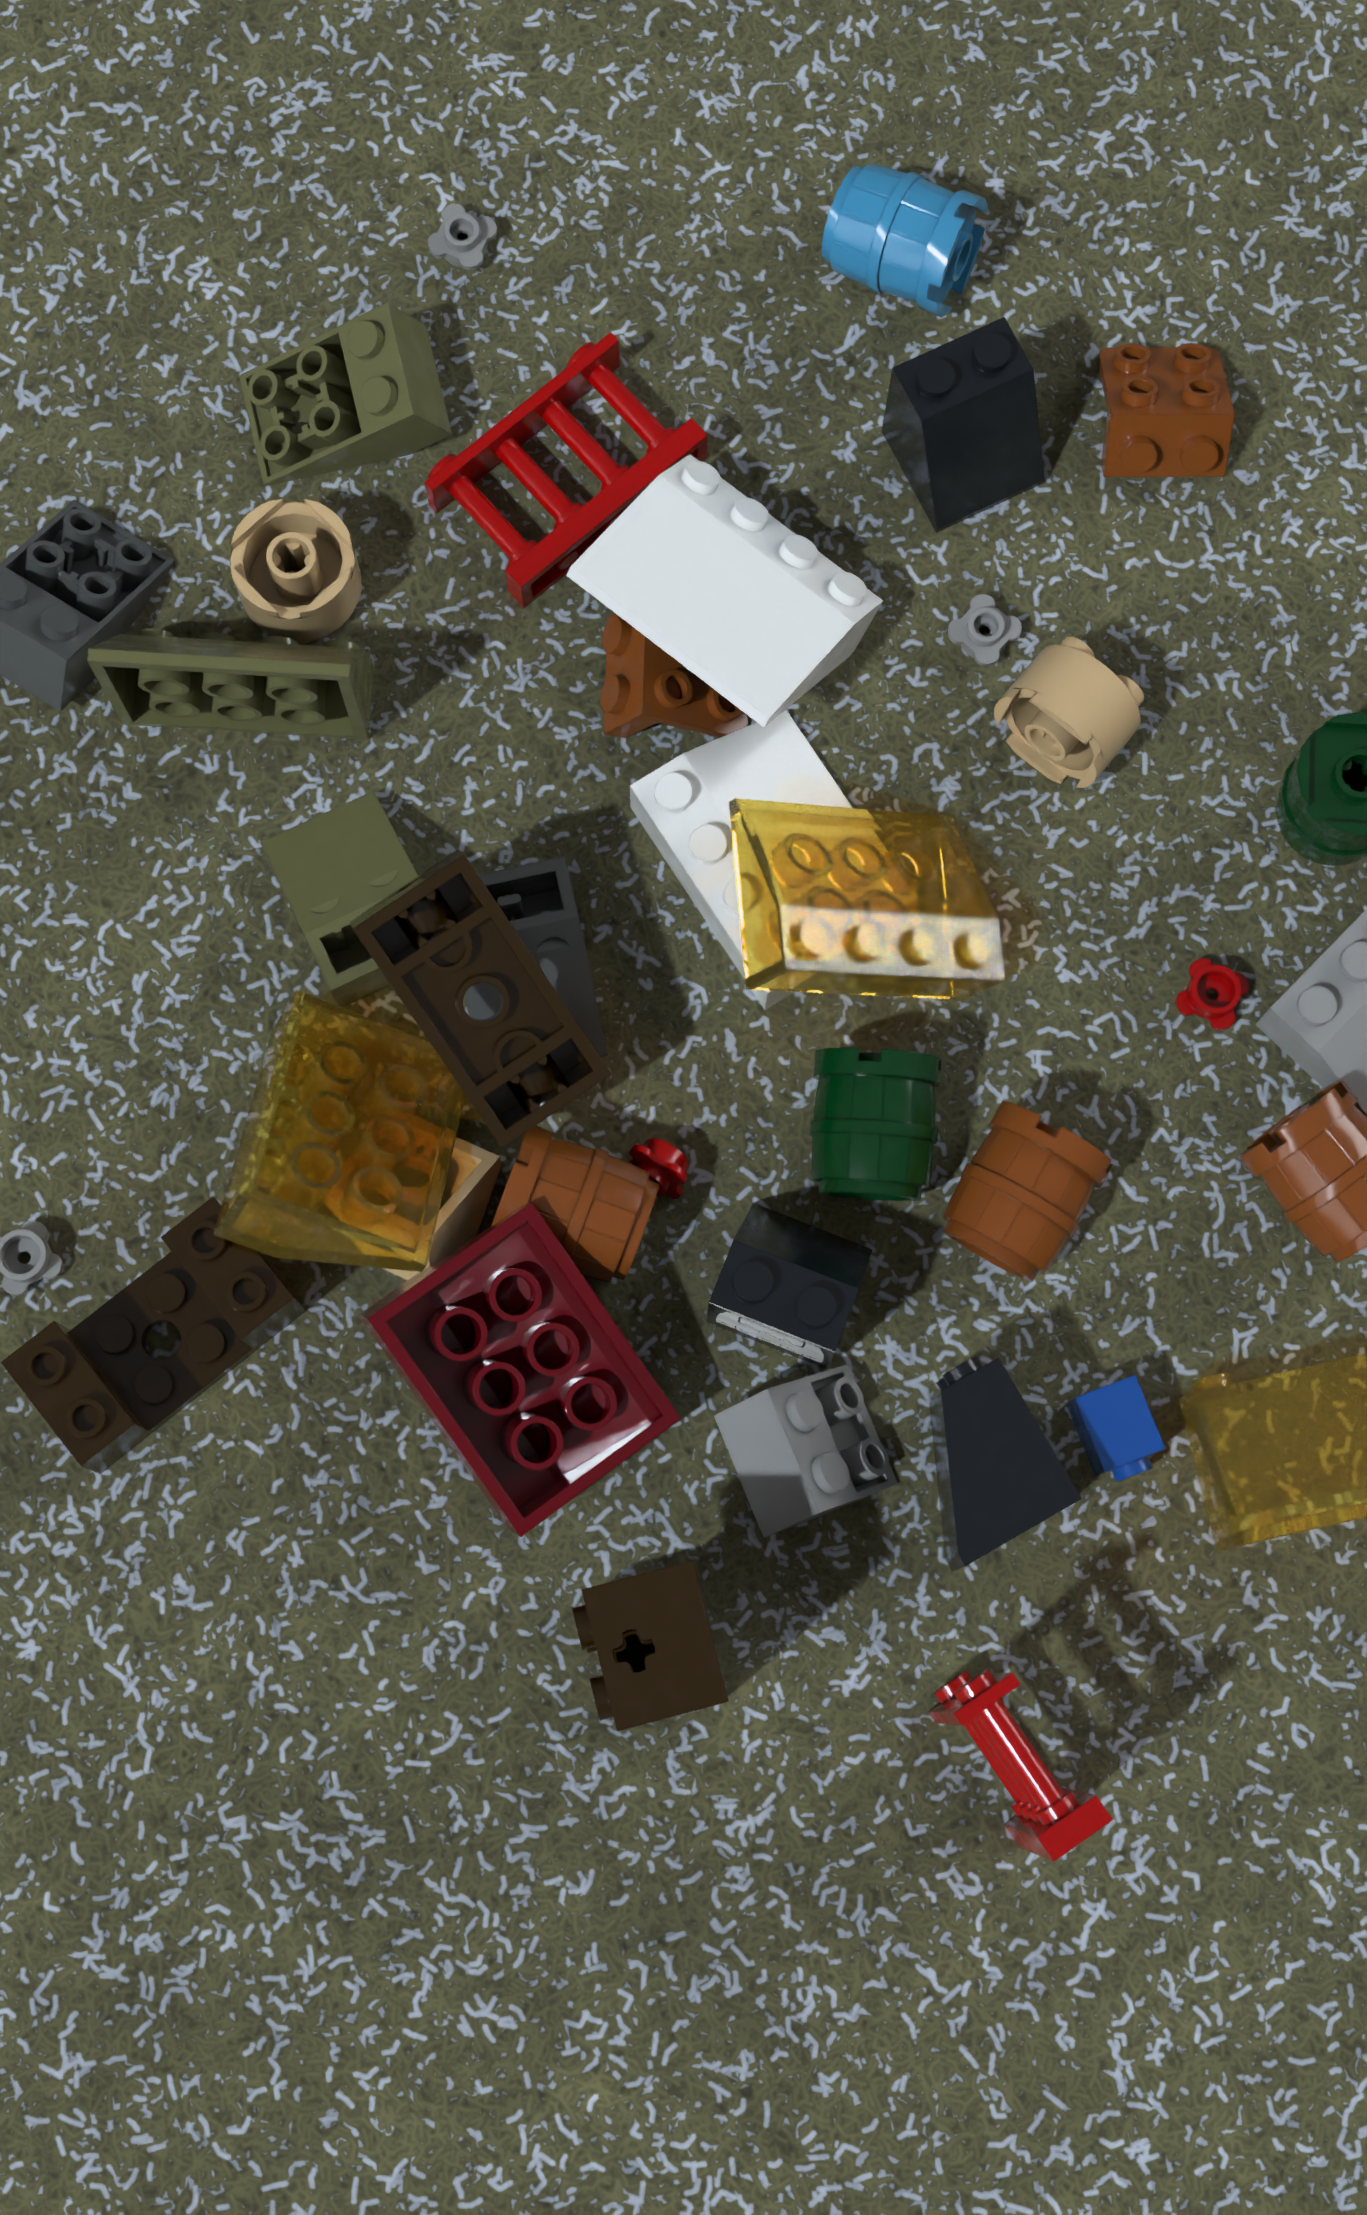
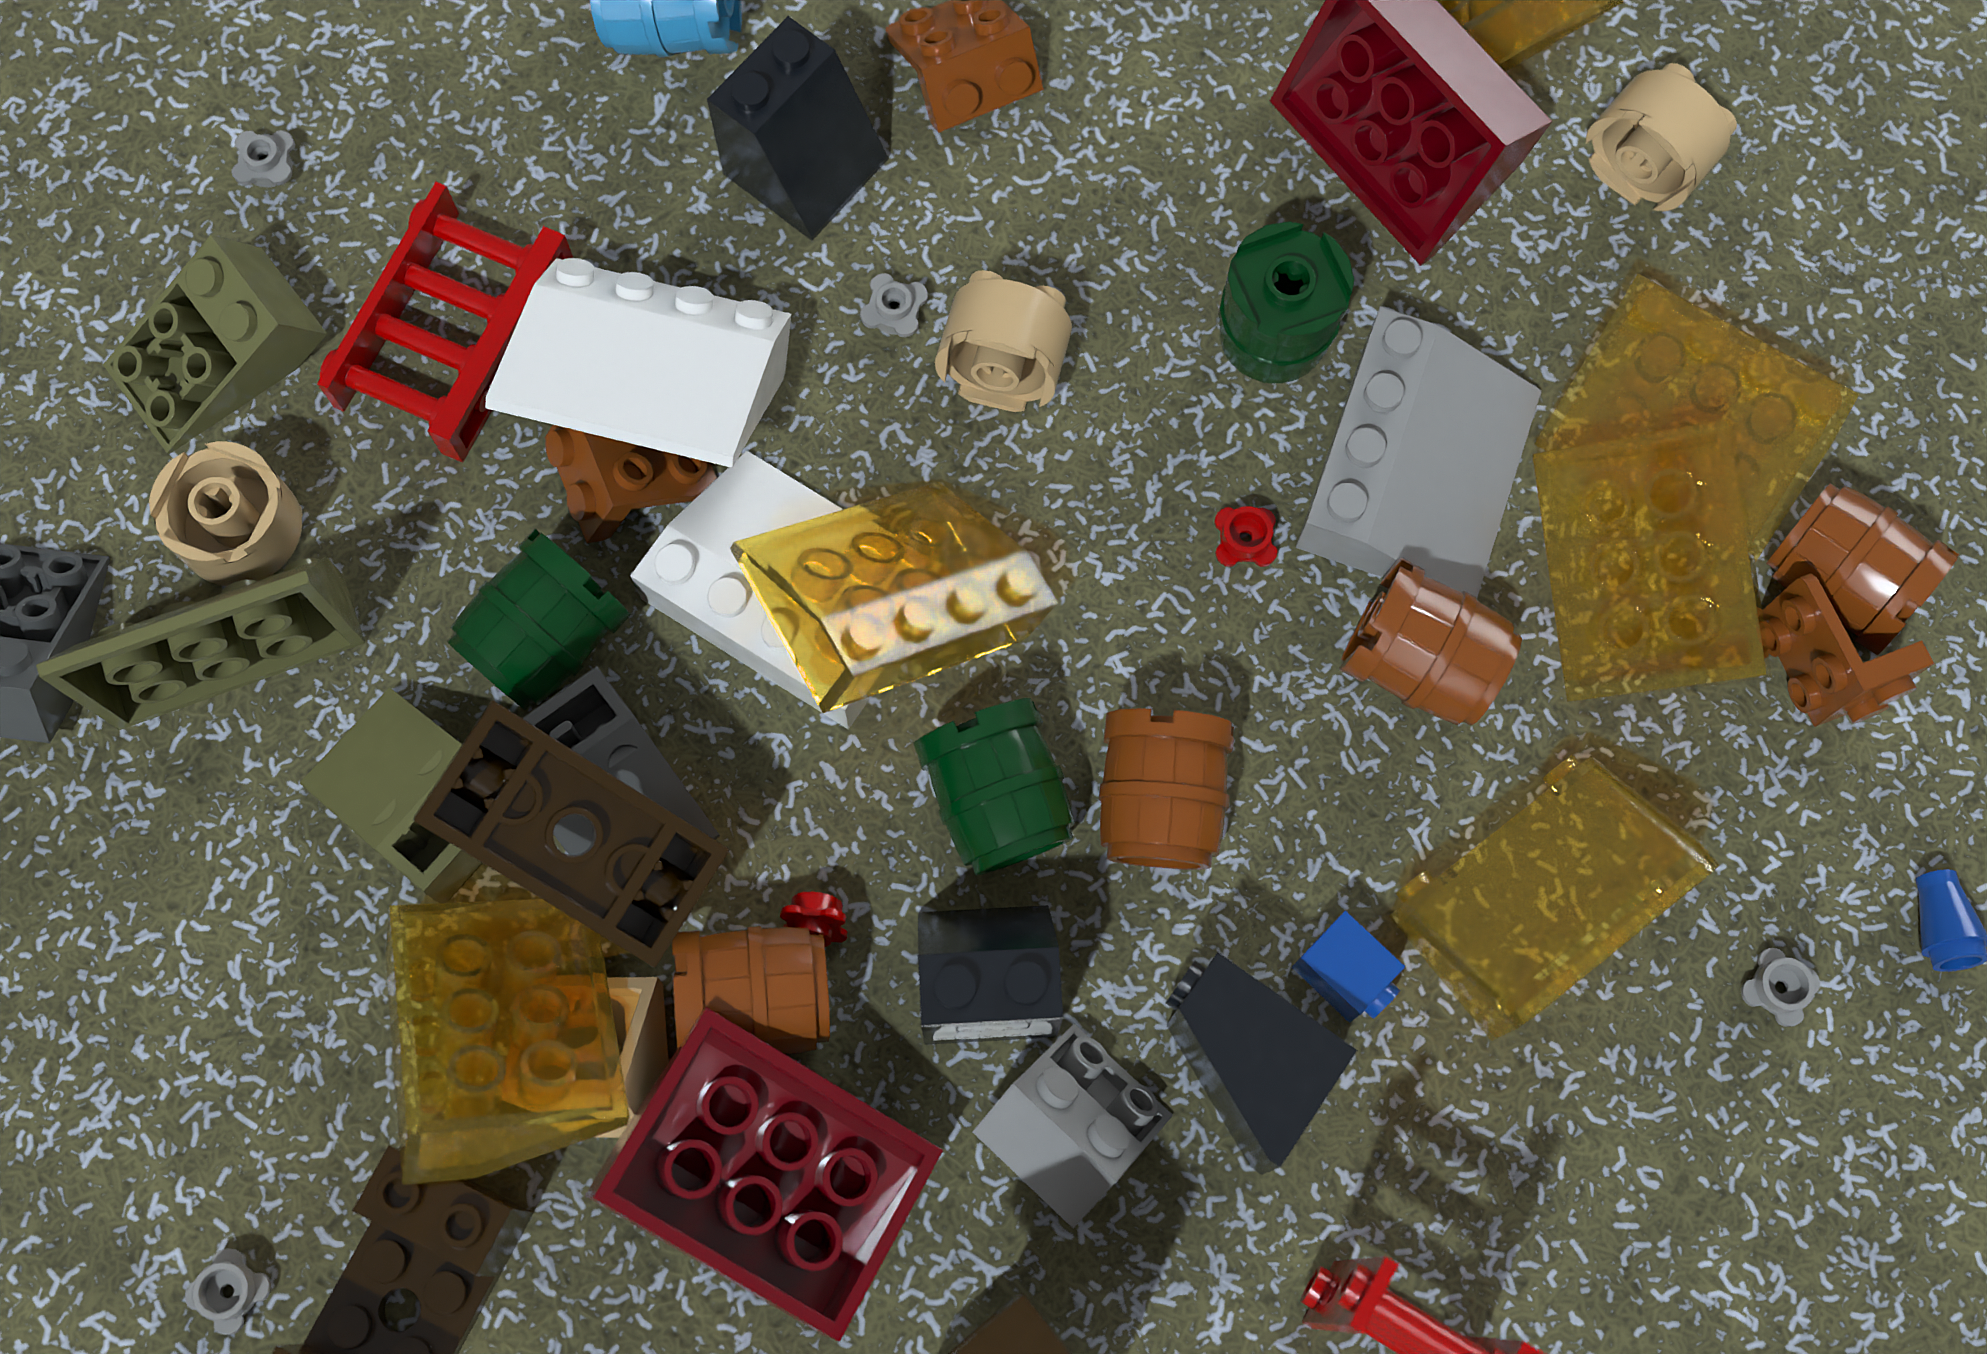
camera: 25 degrees left, 5 degrees down
none -> dark green piece [447,528,631,710]

